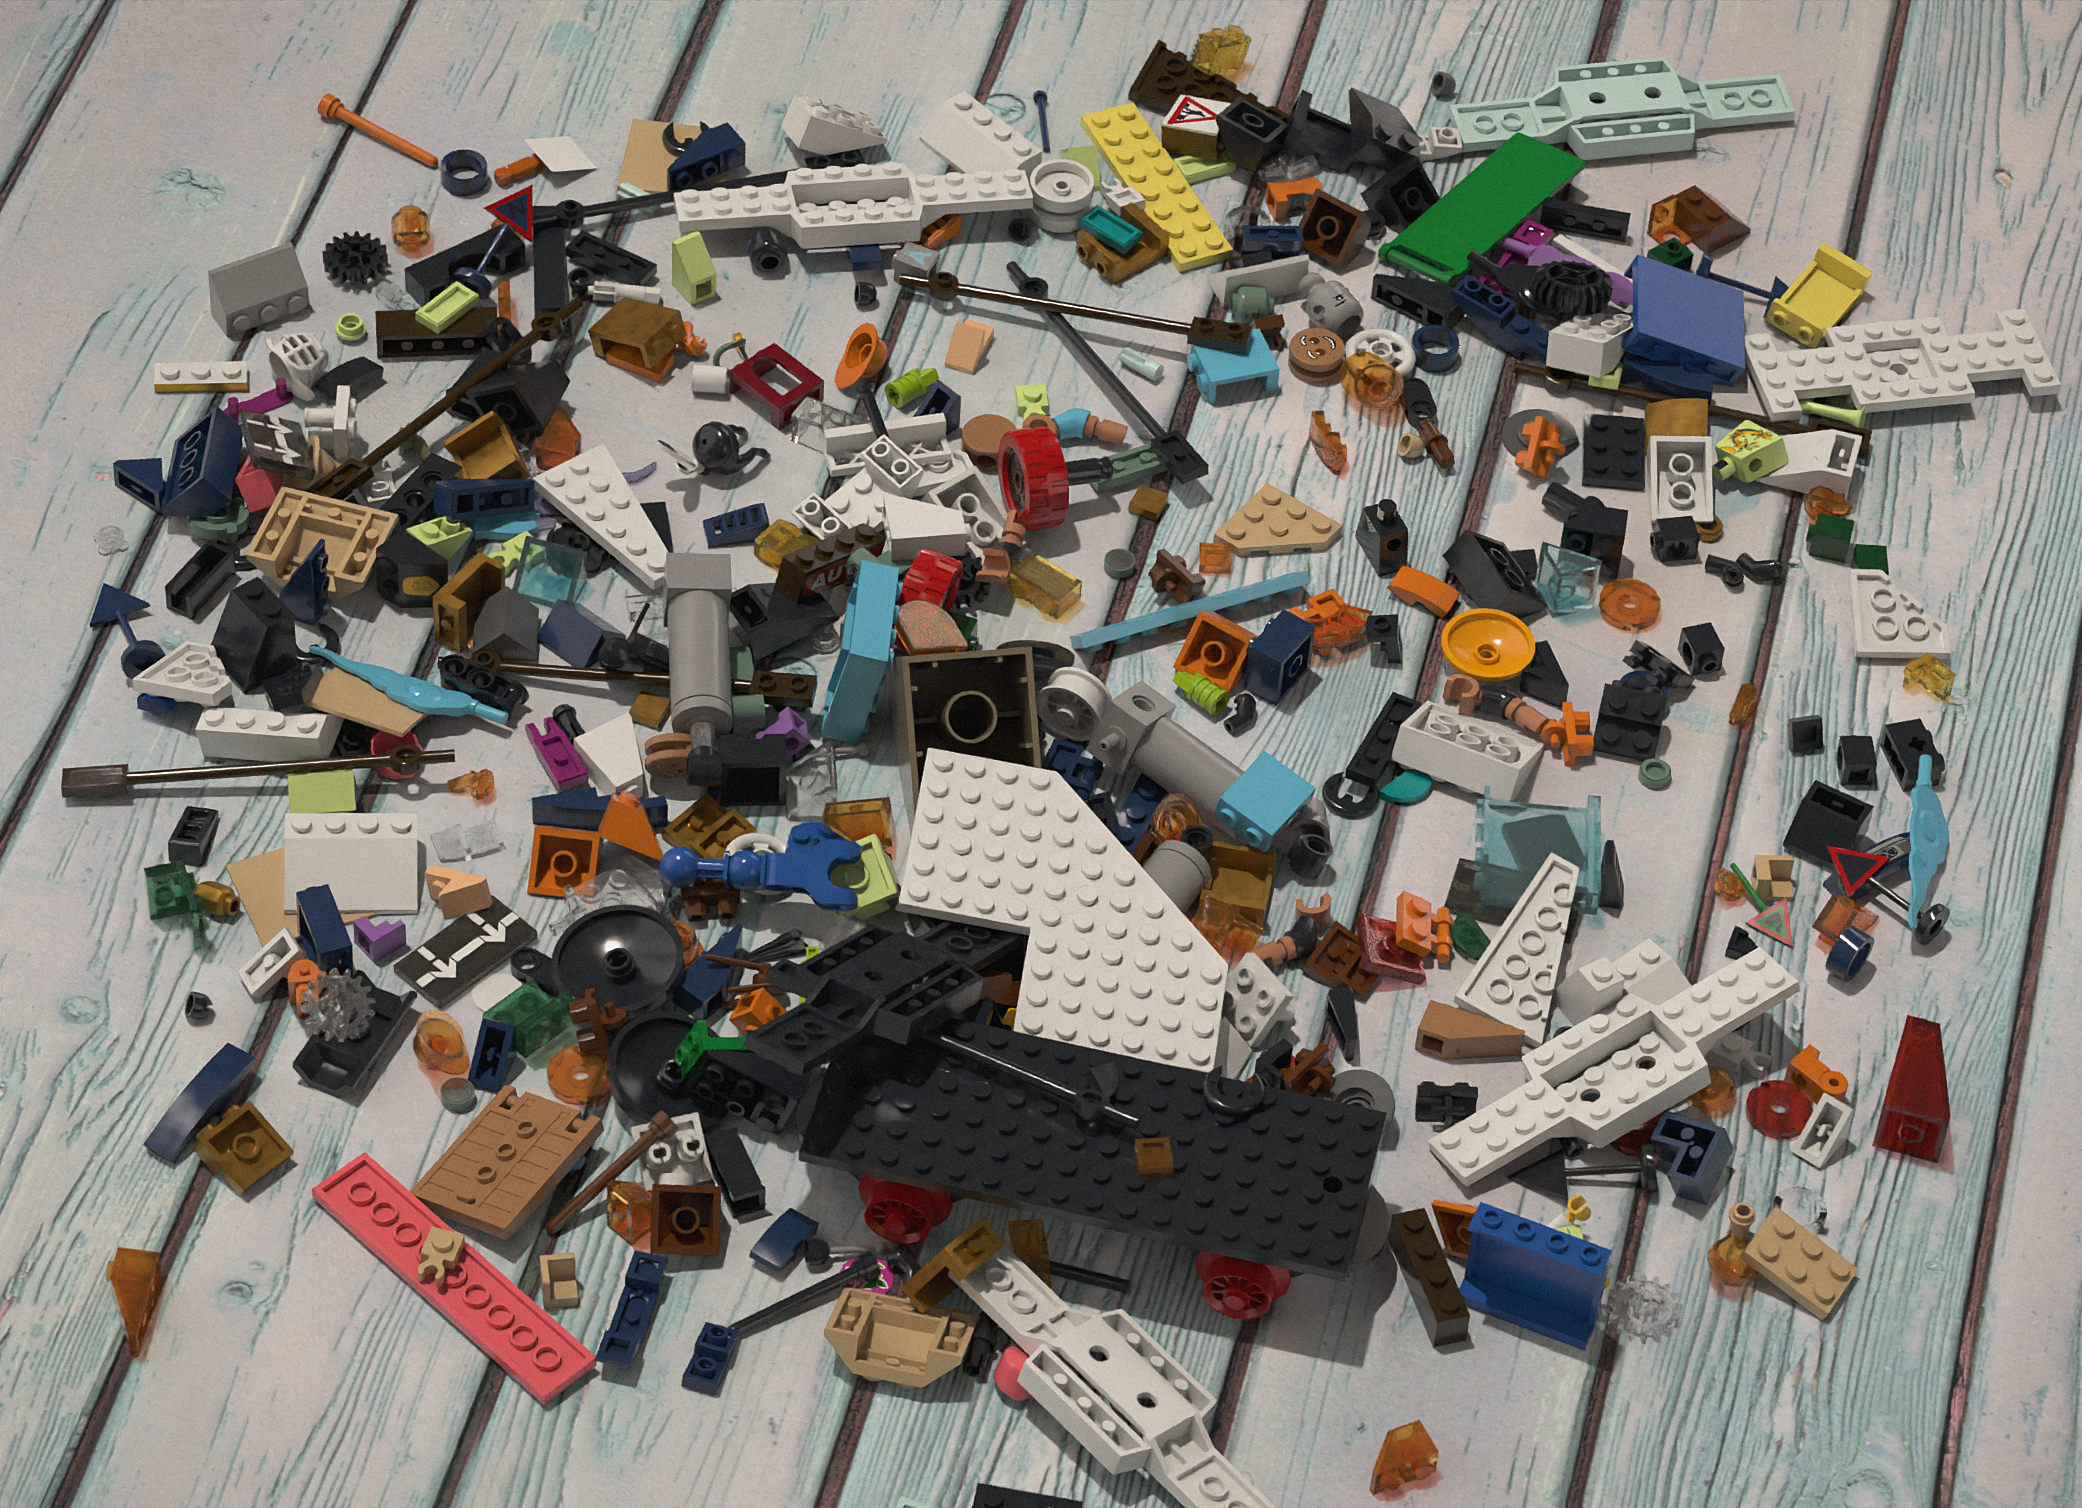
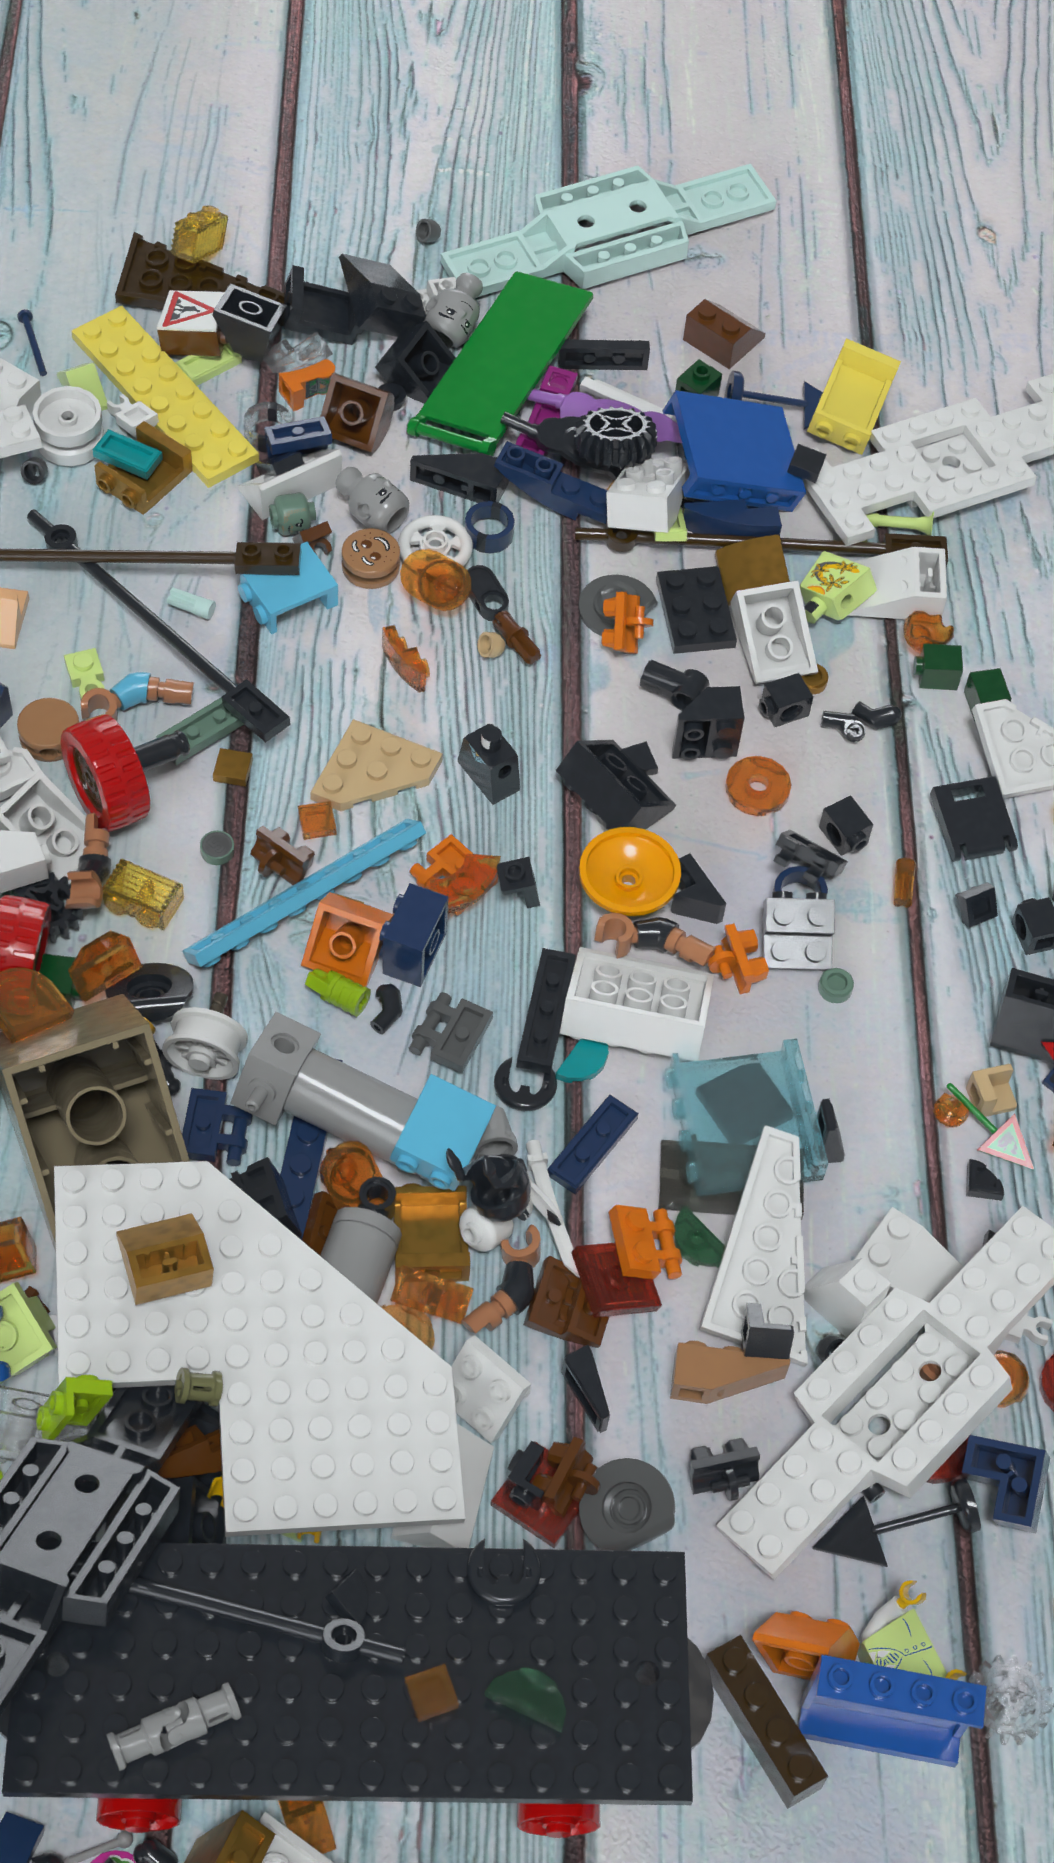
camera: 15 degrees left, 10 degrees up
black bar [1027,1255,1130,1294] -> none
orange slope [1387,565,1460,619] -> none
clear light blue slope [1534,541,1602,618] -> none
clear orange bracket [1647,194,1691,246] -> none
none -> lime bracket [36,1375,113,1440]
none -> clear orange slope [68,930,143,1002]
none -> light grey piece [106,1682,242,1771]
none -> pearl gold slope [116,1213,214,1305]
none -> olive bush [175,1367,223,1407]
none -> dark grey plate [409,992,493,1073]
none -> light grey piece [424,273,483,348]
none -> black hair [446,1148,563,1226]
none -> white head [459,1205,514,1252]
none -> clear green plate [484,1668,566,1732]
none -> white sword [526,1140,583,1278]
none -> dark blue tile [547,1094,639,1195]
none -> black panel [741,1303,794,1359]
none -> black tile [787,444,827,483]
none -> black container [930,776,1018,862]

